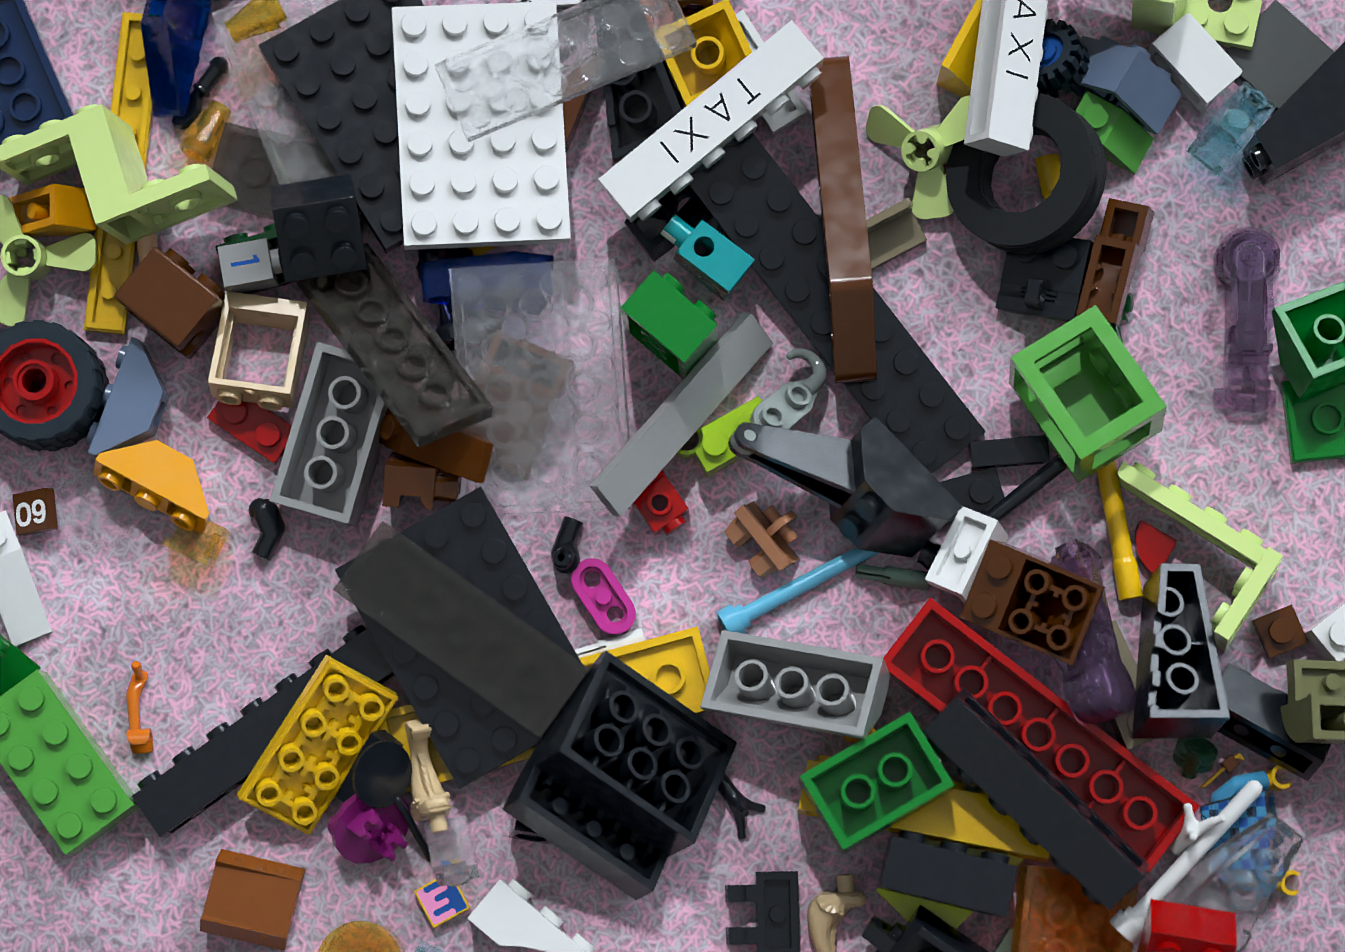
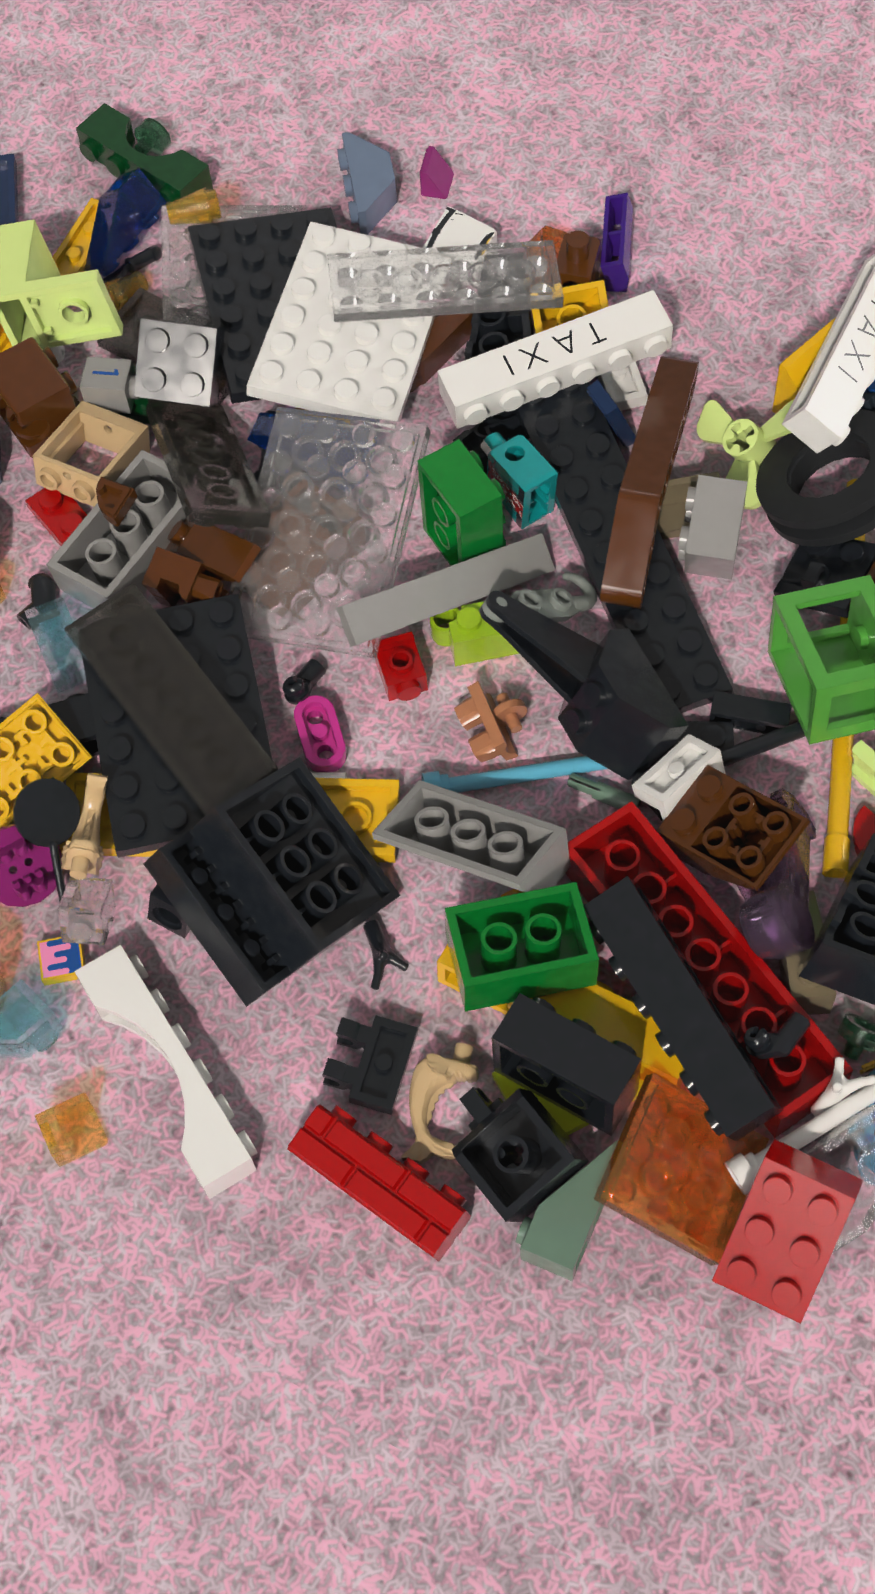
camera: 15 degrees right, 20 degrees down
none -> clear light blue slope [24,597,86,693]
none -> reddish brown tile [96,477,138,527]
none -> dark blue tile [587,380,636,447]
none -> light grey brick [678,474,747,580]
none -> black arm [744,1012,811,1059]

